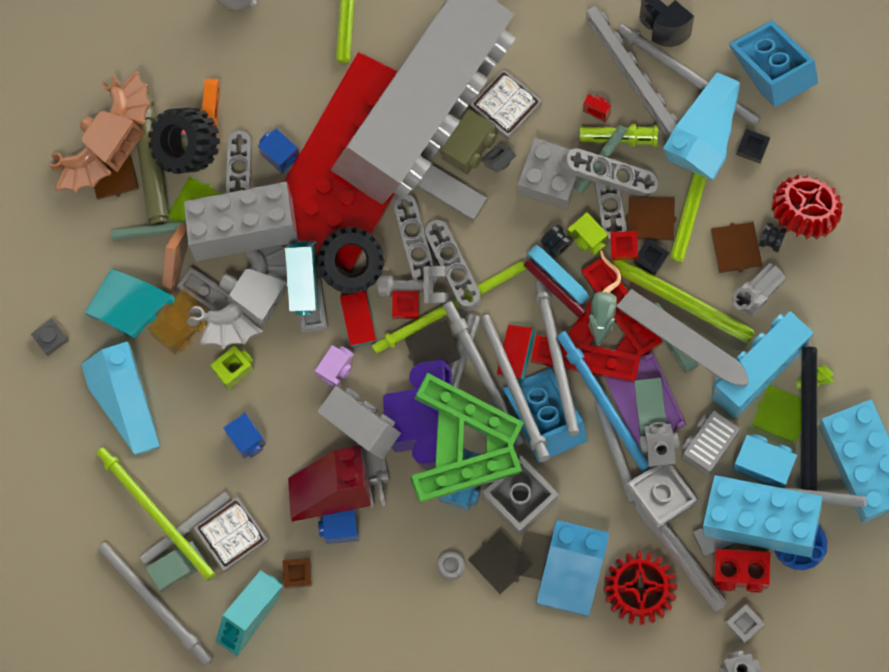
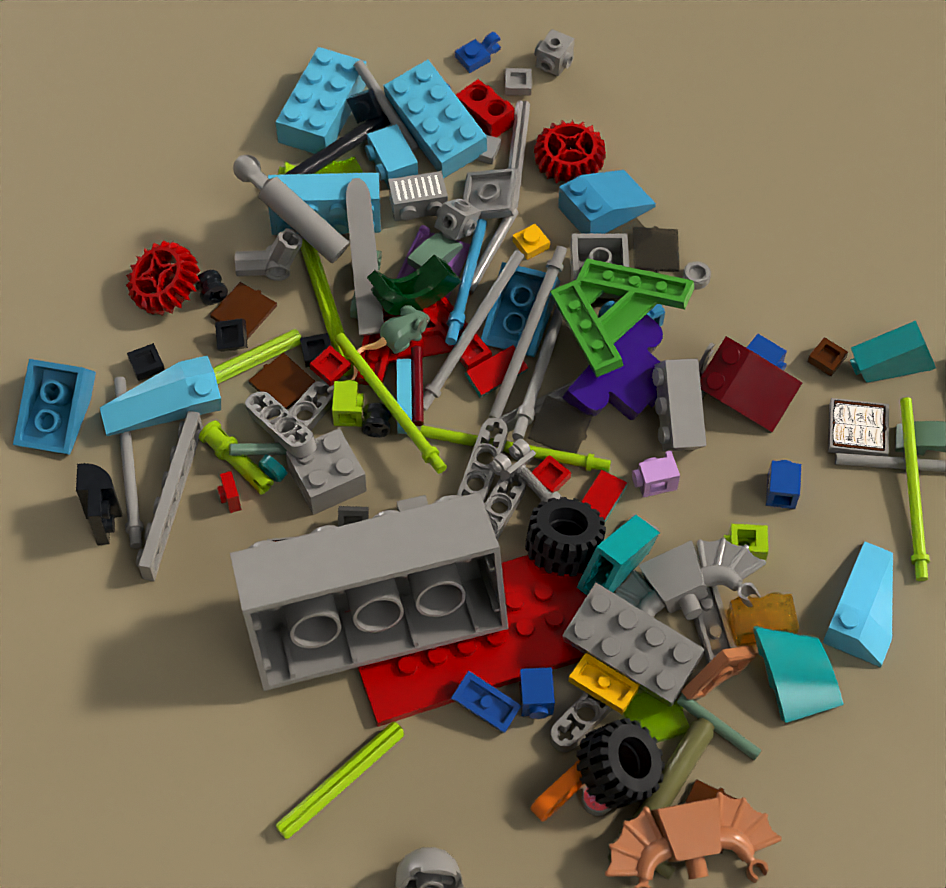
camera: 145 degrees left, 15 degrees down
dark grey plate [31,318,69,356] -> none
none -> black plate [215,318,248,352]
none -> light grey piece [233,155,350,264]
none -> teal tile [258,454,288,482]
none -> lime bar [335,333,447,474]
none -> black plate [346,88,383,124]
none -> dark green arch [367,255,462,315]
none -> blue plate [450,671,522,733]
none -> blue plate [455,32,501,73]
none -> yellow plate [512,223,550,260]
none -> yellow plate [568,653,640,715]

